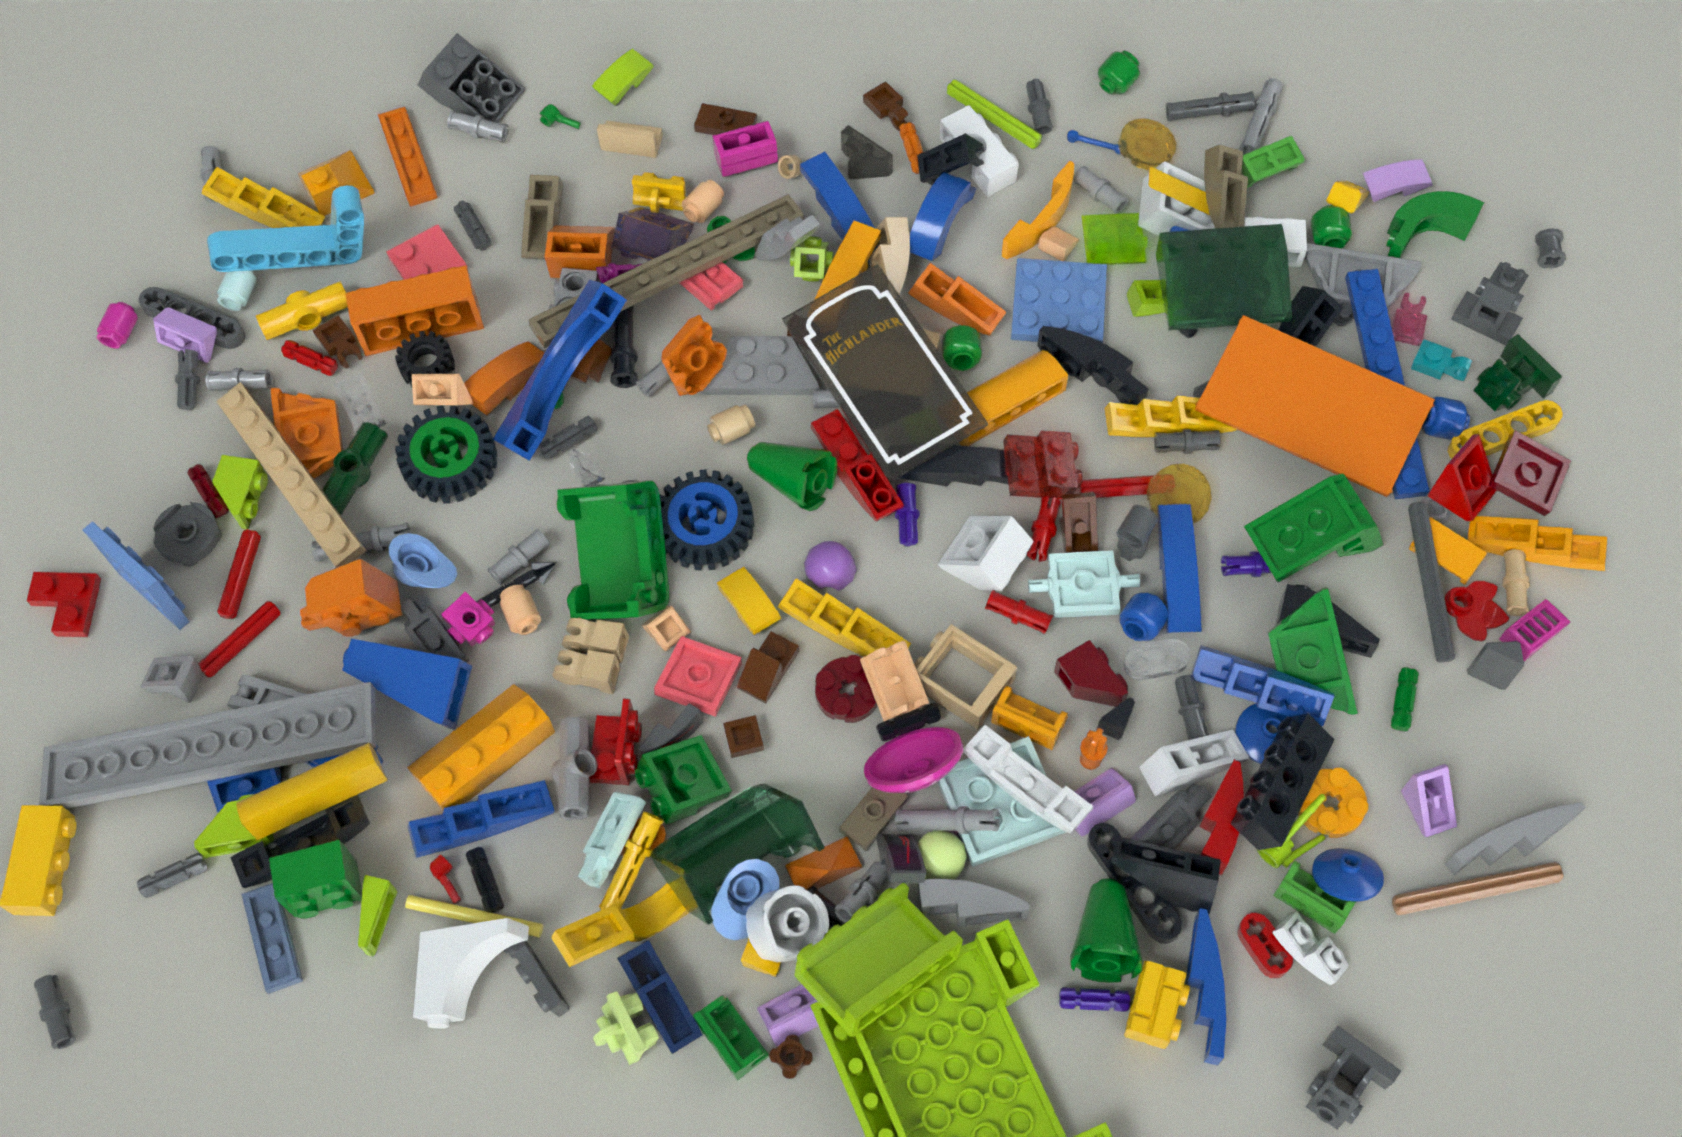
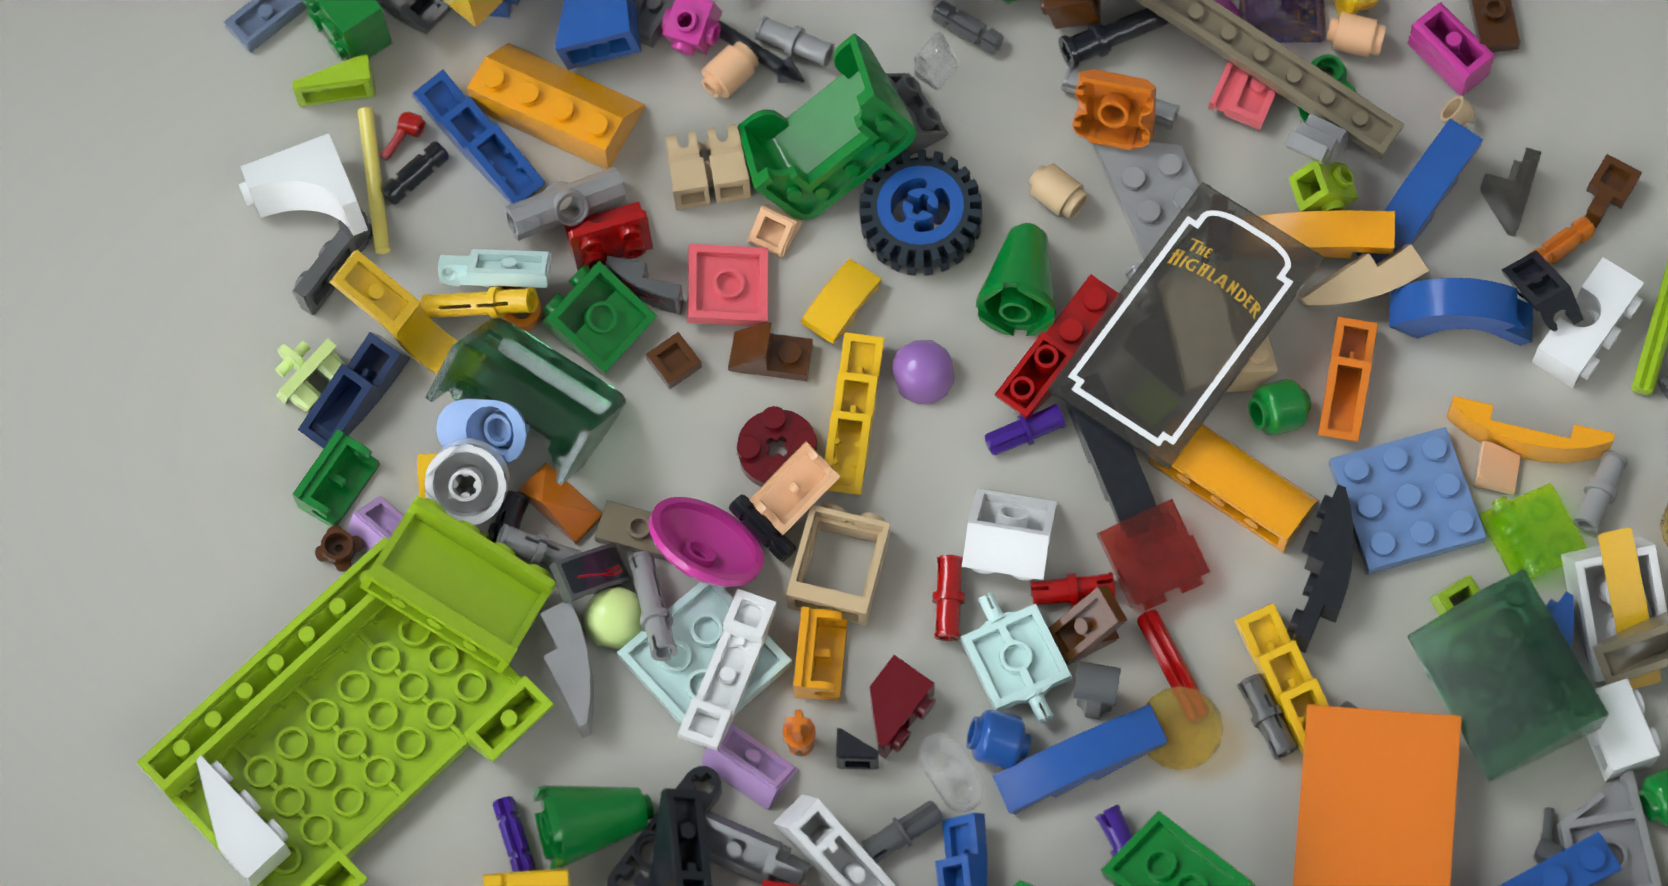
camera: 70 degrees right, 5 degrees up
black slope [1279,286,1343,347] -> none

